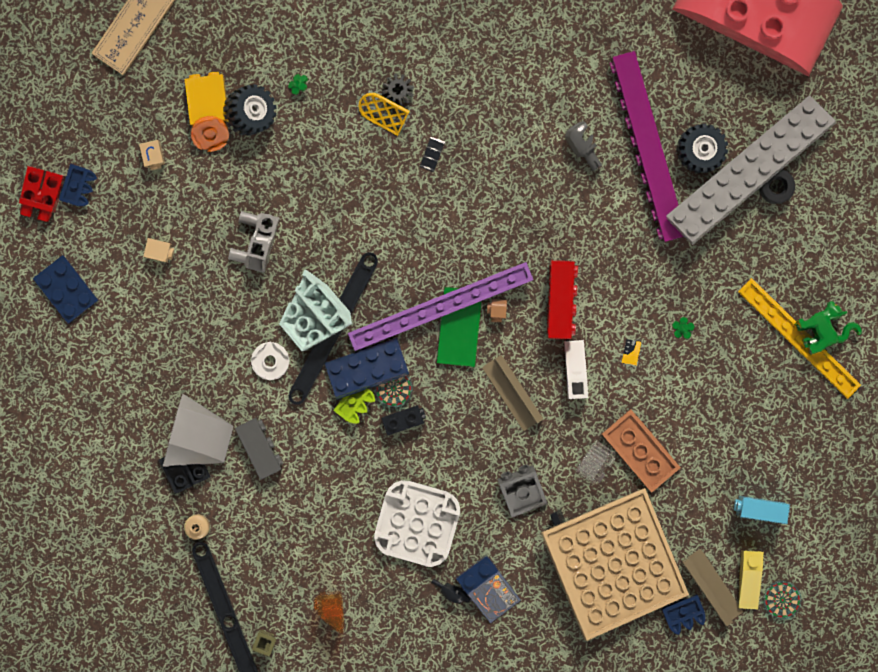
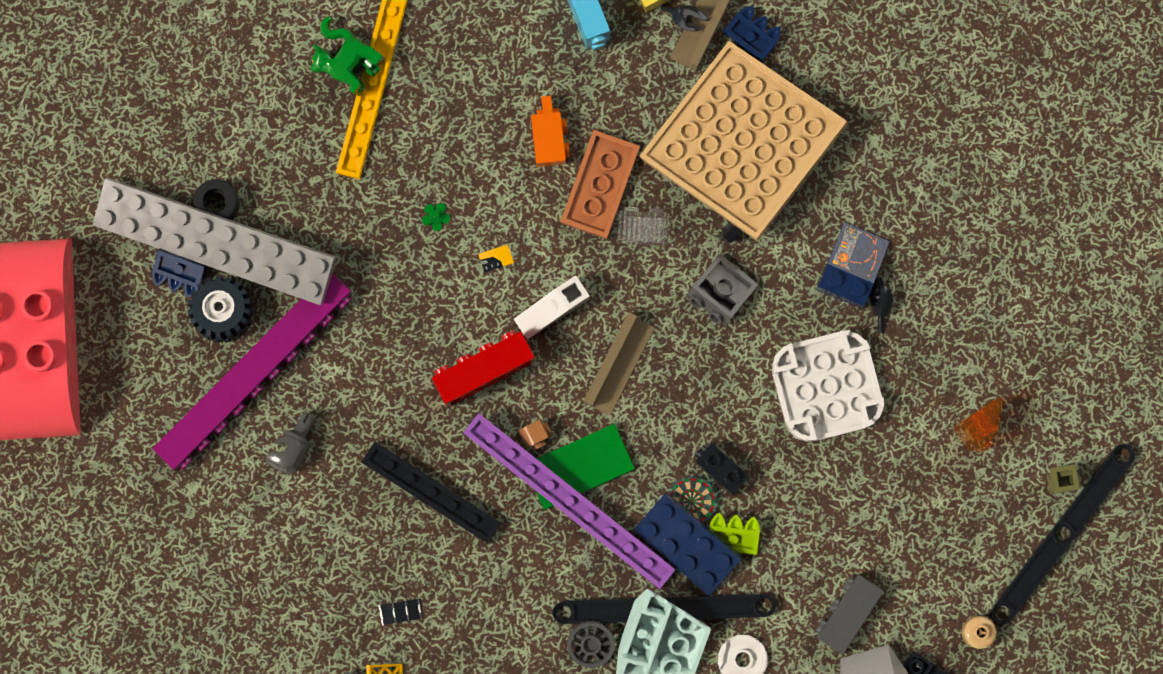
camera: 120 degrees left, 5 degrees down
none -> dark blue plate [152,248,207,298]
none -> black plate [361,442,501,544]
none -> orange hinge [531,95,570,167]
none -> dark grey wheel [567,621,614,668]
none -> black hand [661,4,710,32]

